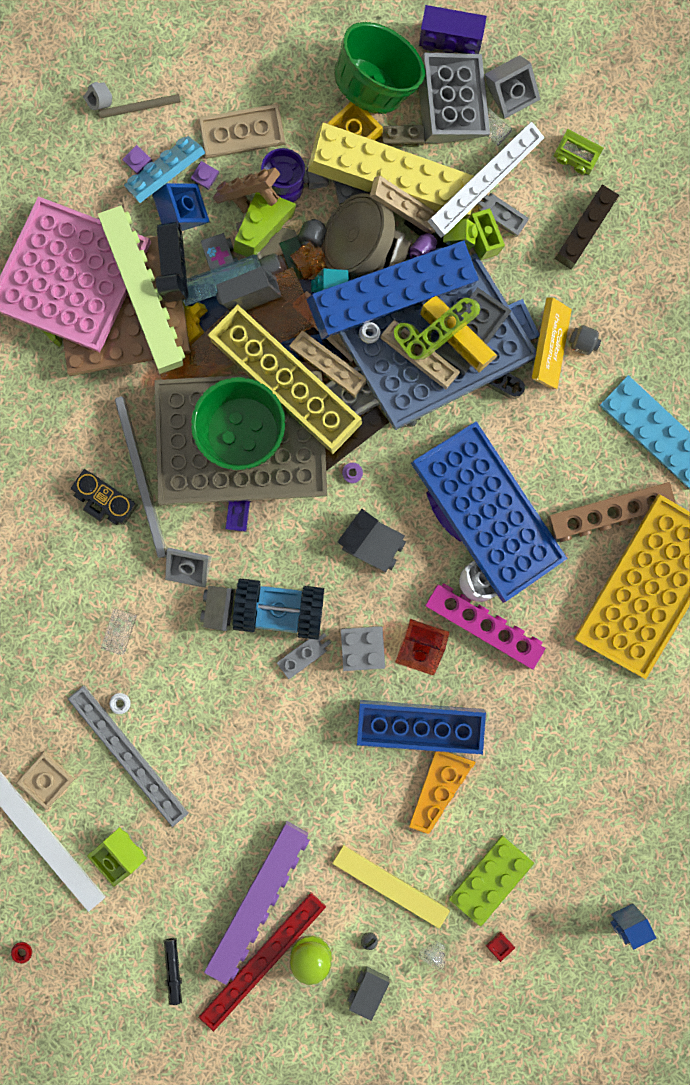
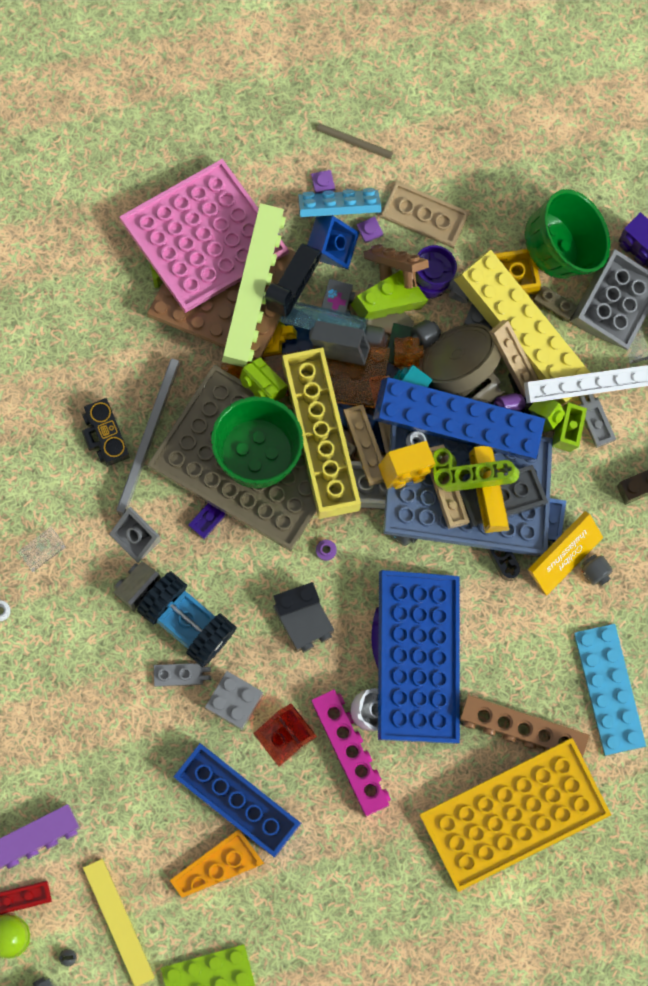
camera: 30 degrees right, 10 degrees down
light grey plate [83,82,112,110] -> none
dark brown plate [325,406,389,471] -> none
none -> lime brick [240,357,288,401]
none -> yellow brick [378,441,436,489]

